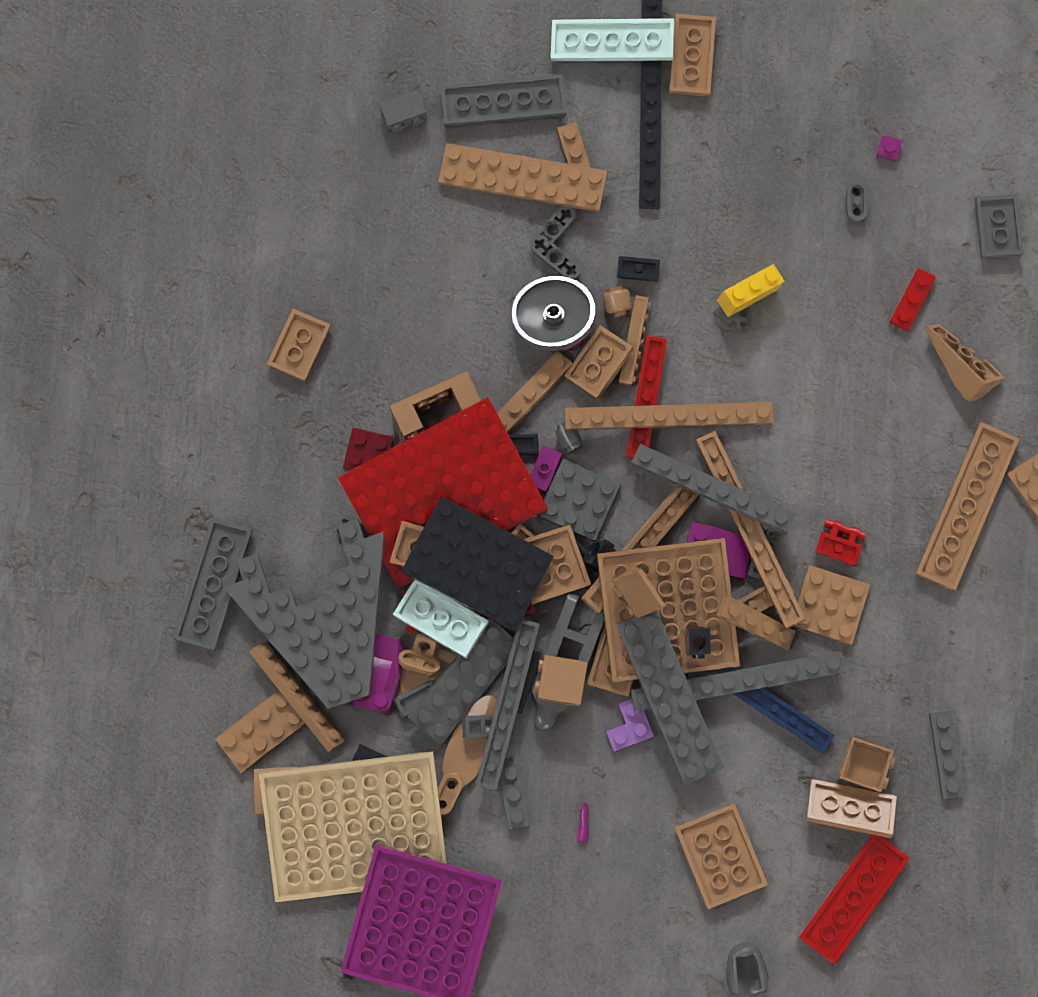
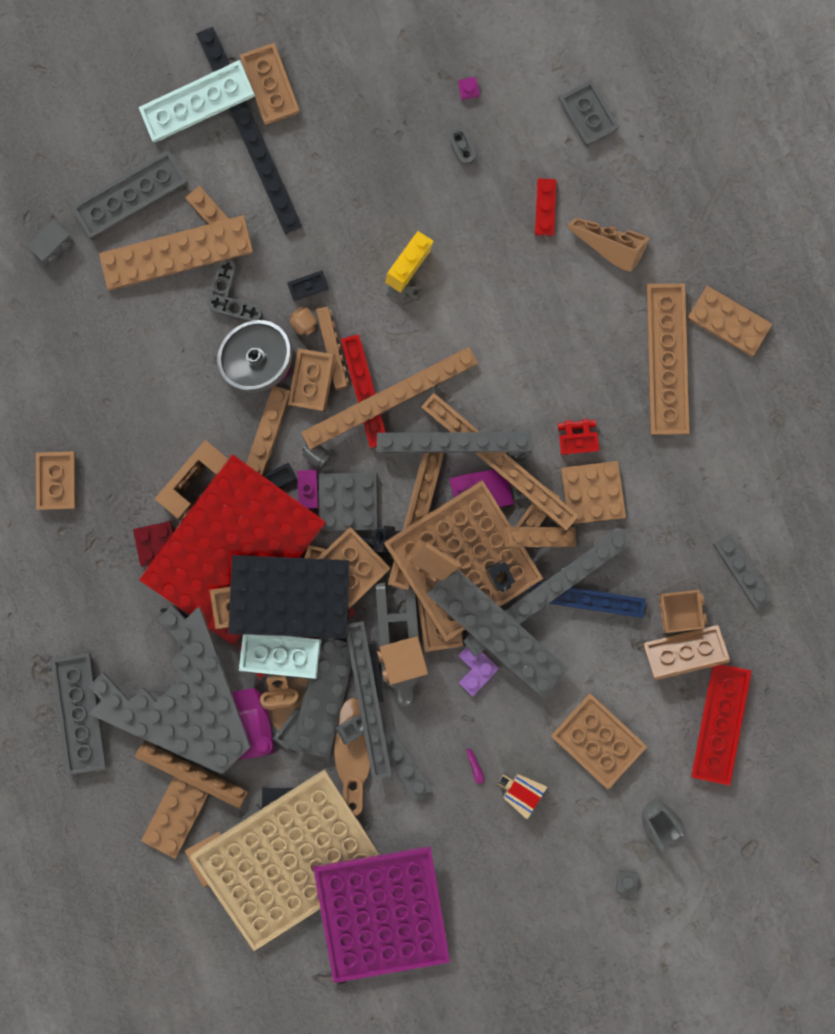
camera: 20 degrees left, 5 degrees up
none -> torso [497,774,547,819]

